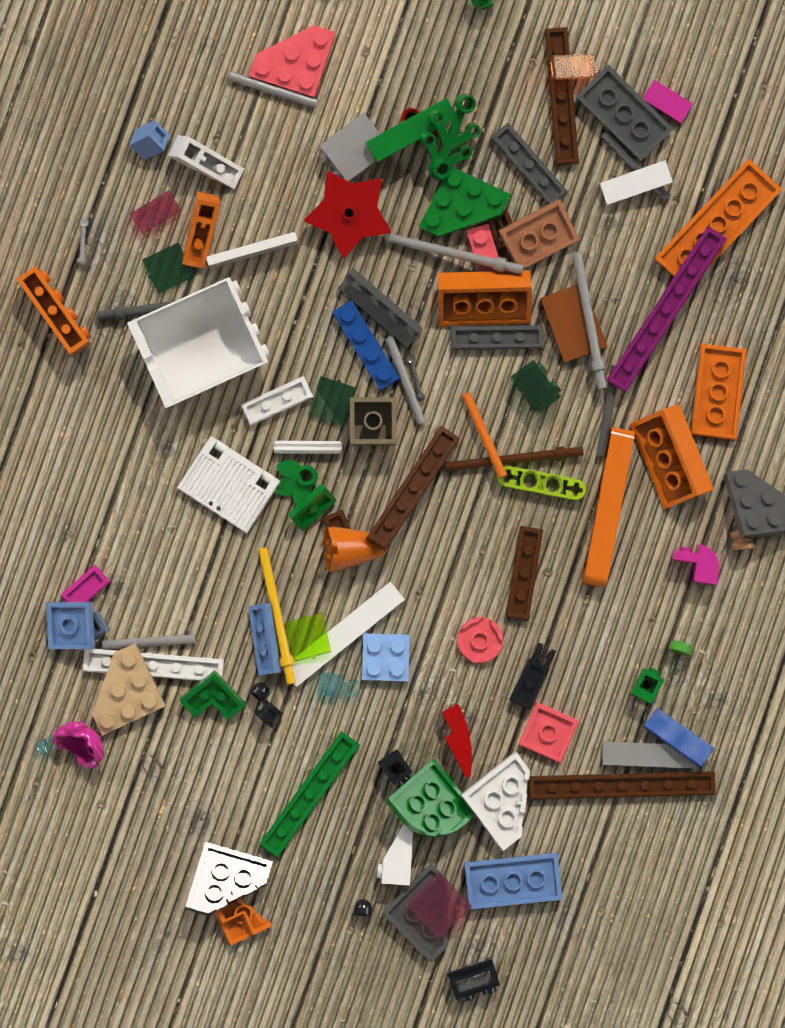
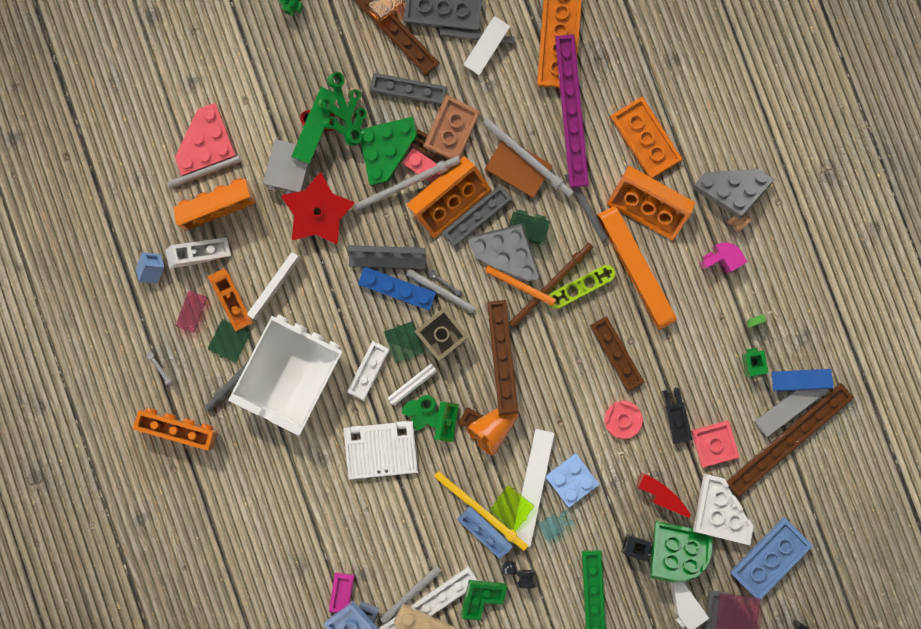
camera: 35 degrees left, 0 degrees up
none -> orange slope [173,178,257,231]
none -> plate [468,223,540,282]

